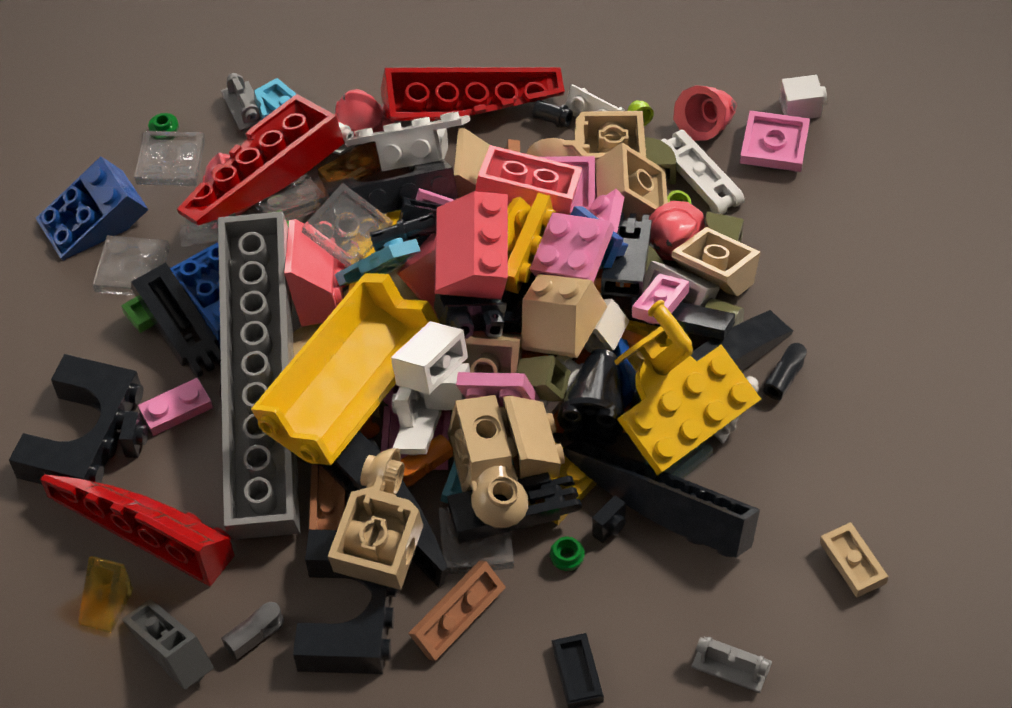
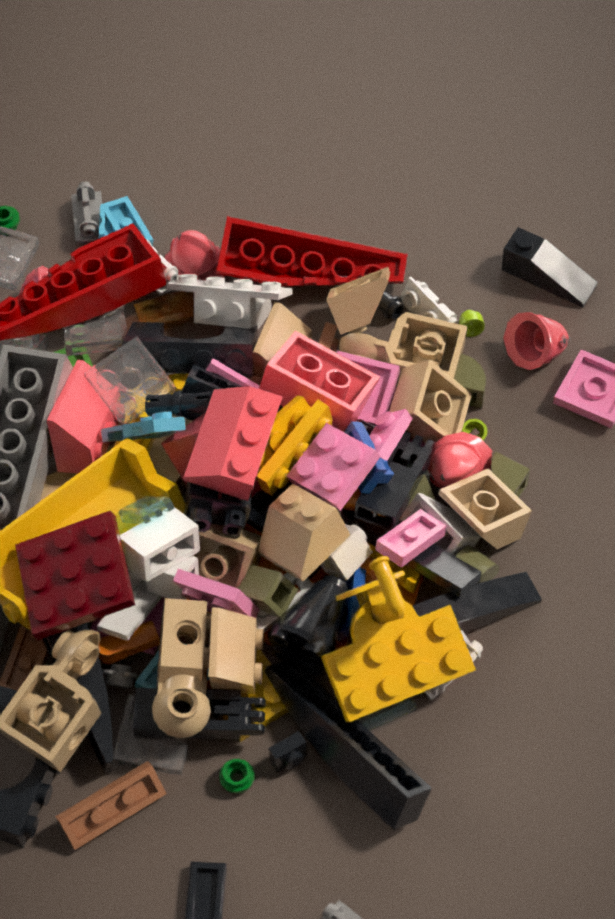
camera: 15 degrees right, 5 degrees up
white plate [661,129,745,215] -> none
black bar [763,343,807,400] -> none
tan plate [820,522,889,598] -> none
none -> dark red plate [15,510,135,640]
none -> light grey plate [102,664,138,688]
none -> clear light blue tile [118,496,175,524]
none -> tan slope [326,267,390,335]
none -> black slope [501,227,598,308]

